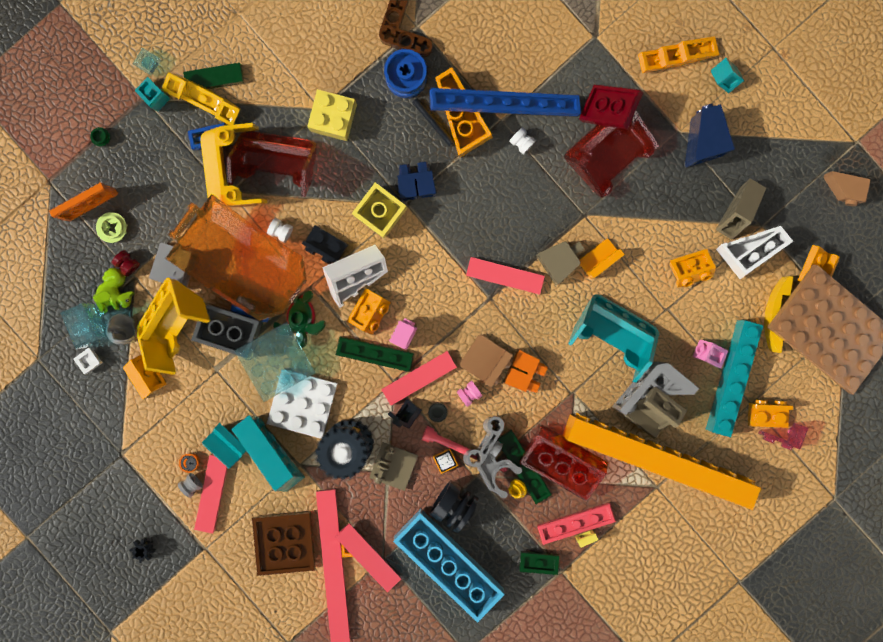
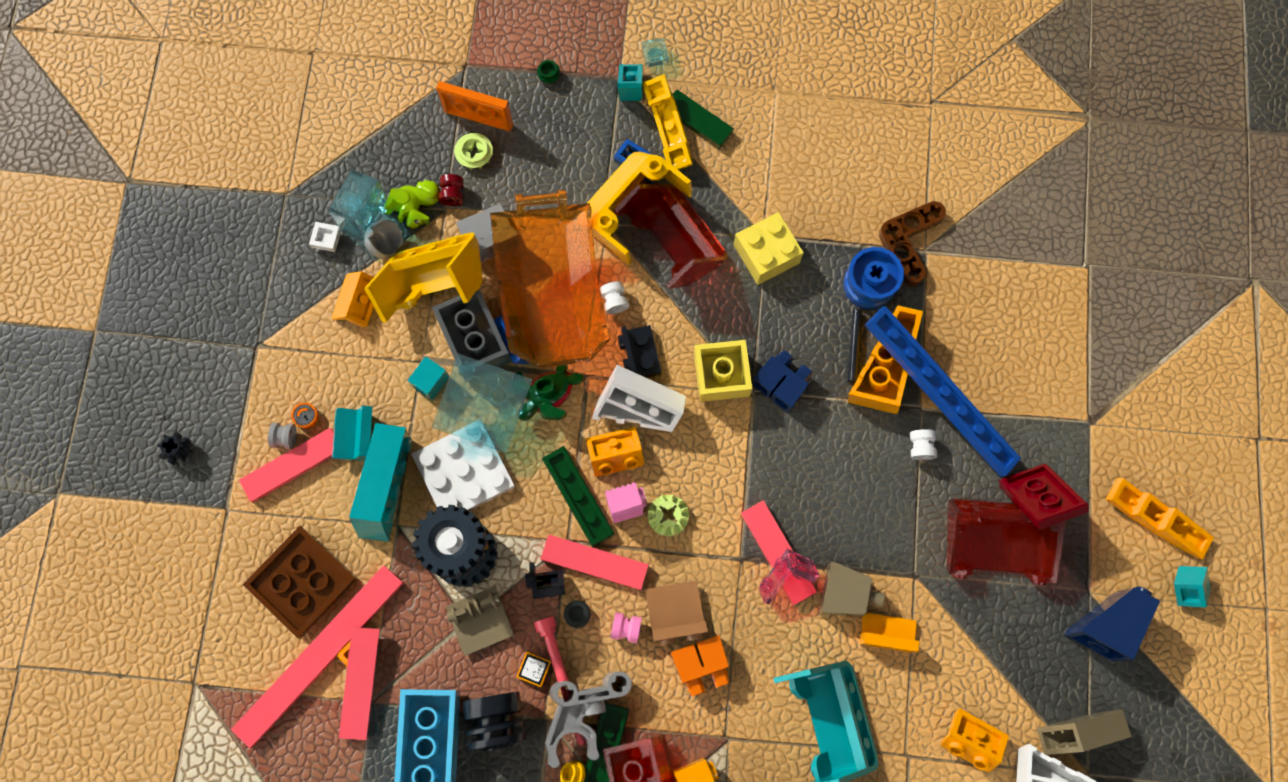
camera: 50 degrees right, 15 degrees down
none -> teal panel [407,357,450,400]
none -> yellowish green gear [648,495,689,536]
none -> clear pink bracket [759,548,819,605]

